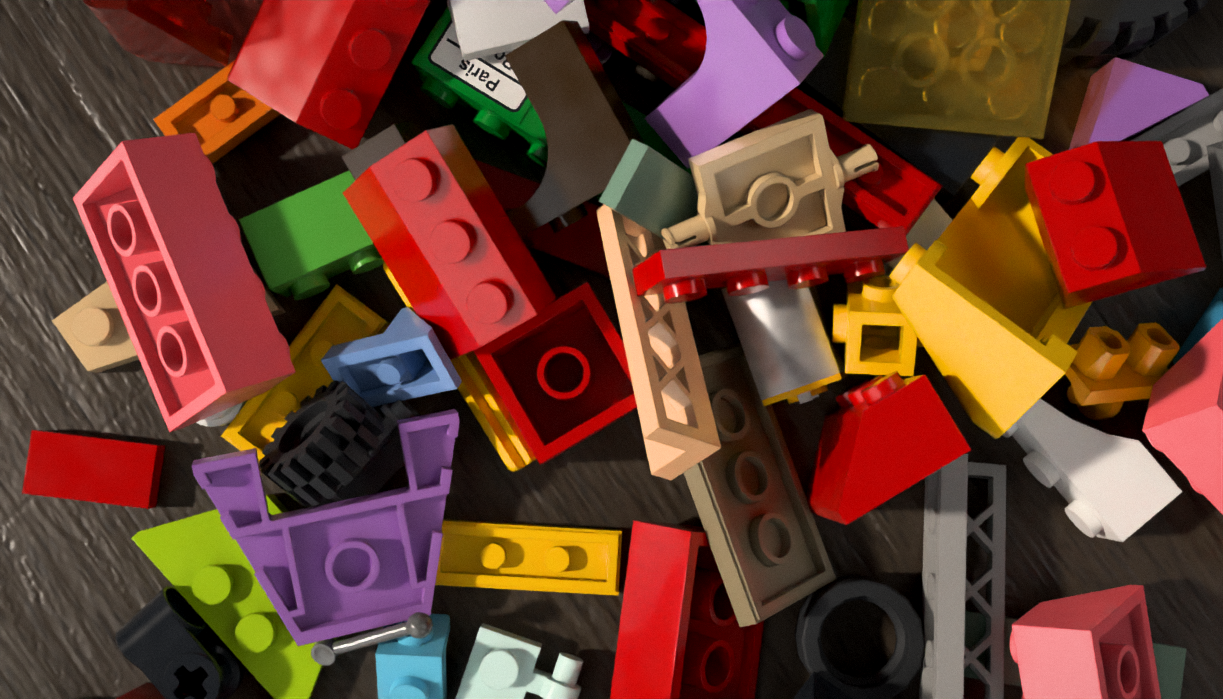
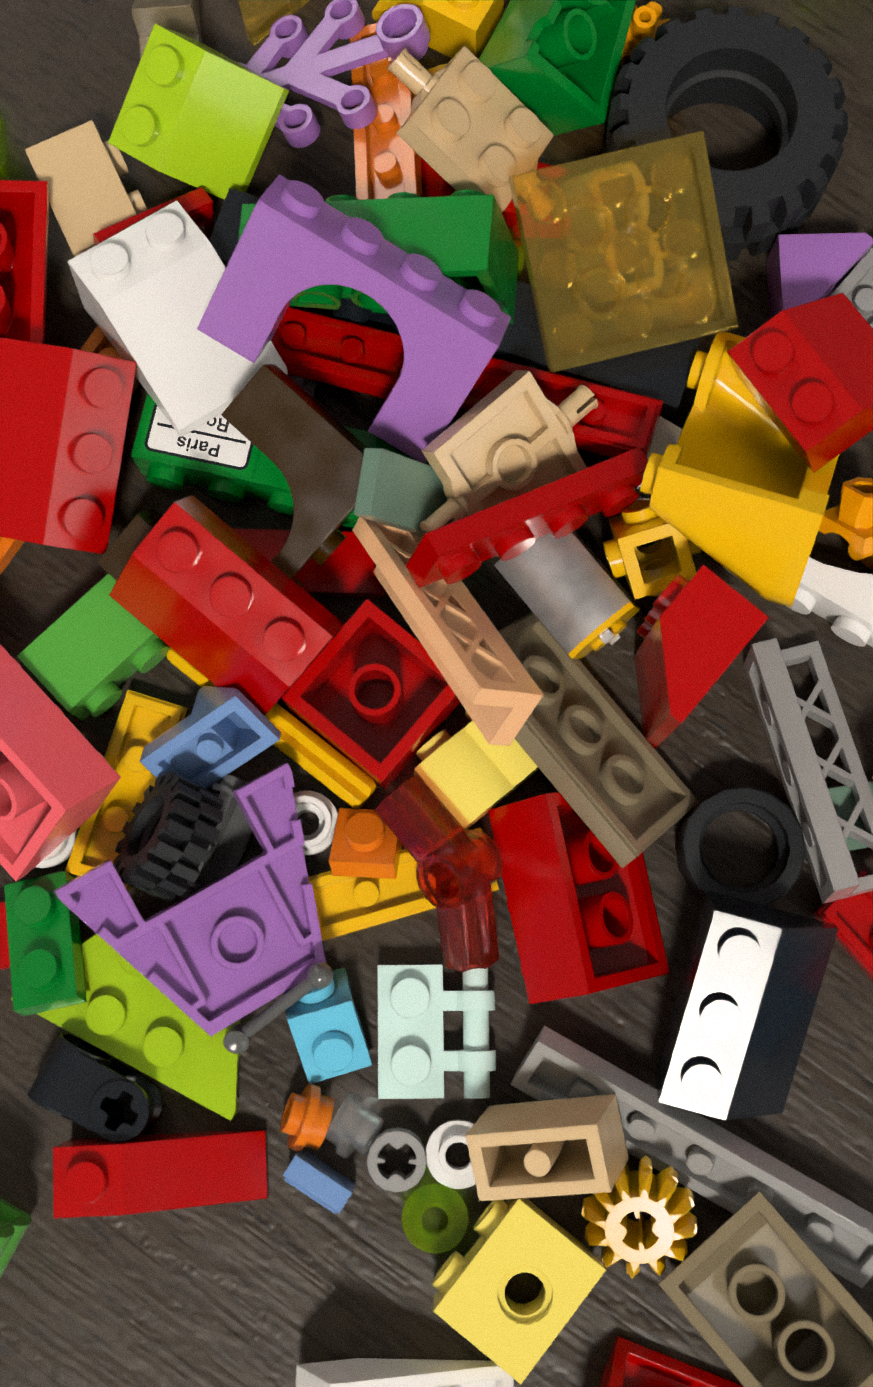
camera: 20 degrees left, 5 degrees down
none -> green plate [4,871,87,1016]
none -> white plate [293,791,338,855]
none -> orange plate [329,808,405,879]
none -> clear red piece [375,775,504,972]
none -> light yellow brick [414,711,540,833]

